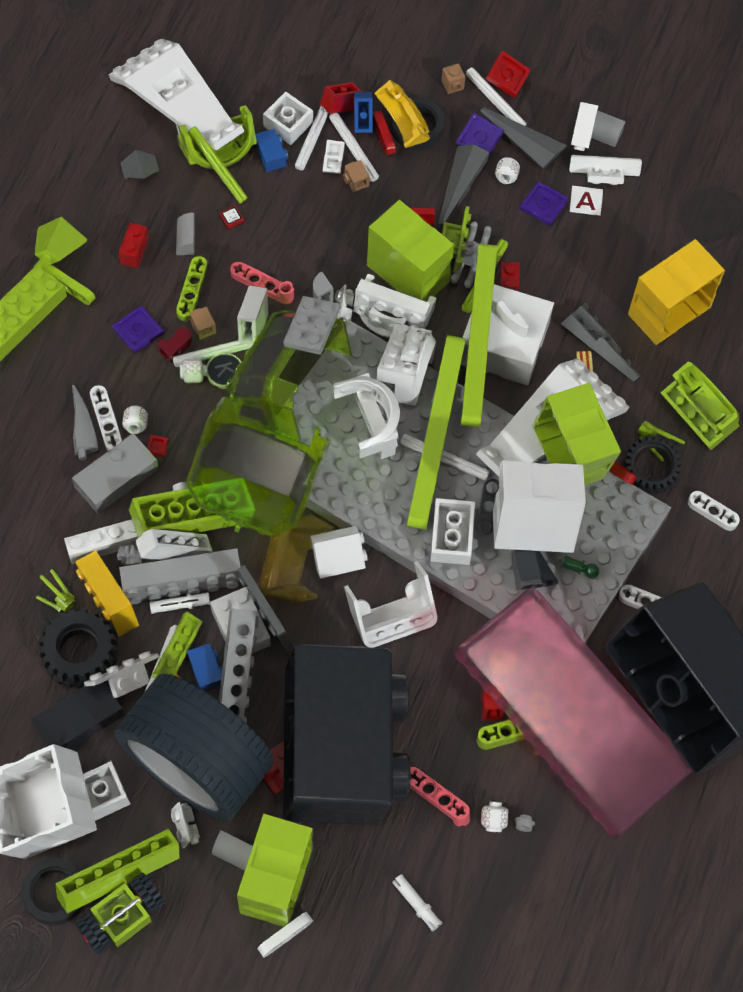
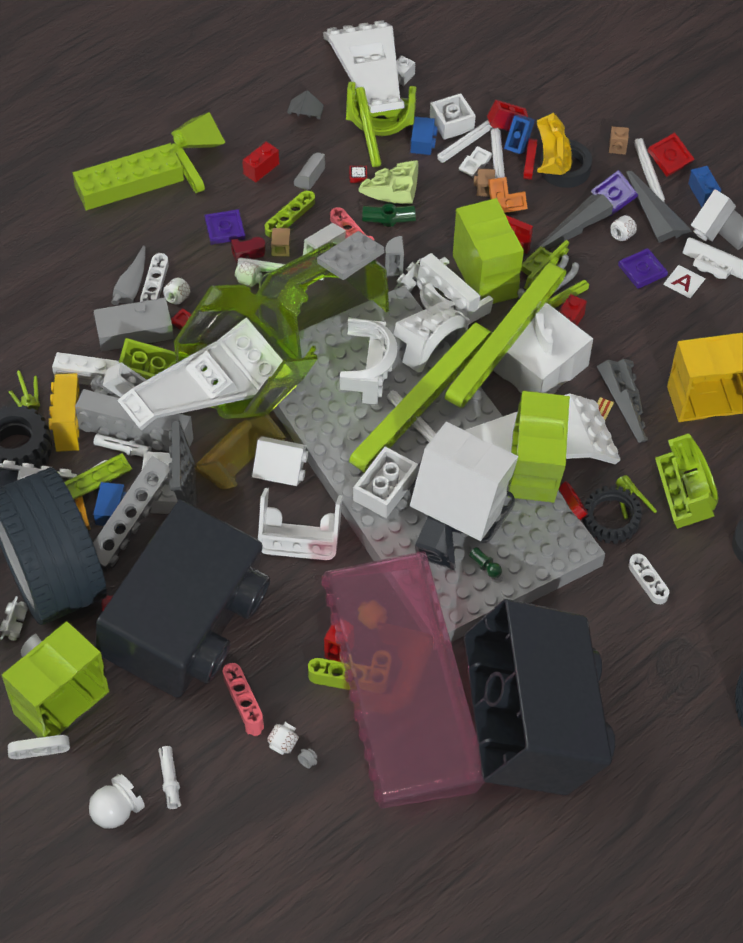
camera: 30 degrees right, 10 degrees down
none -> white tile [89,774,145,828]
none -> white wing [117,317,292,430]
none -> yellowish green brick [359,160,418,204]
none -> dark green piece [362,204,416,227]
none -> white brick [396,56,415,86]
none -> orange plate [488,177,527,213]
none -> blue brick [688,166,721,207]

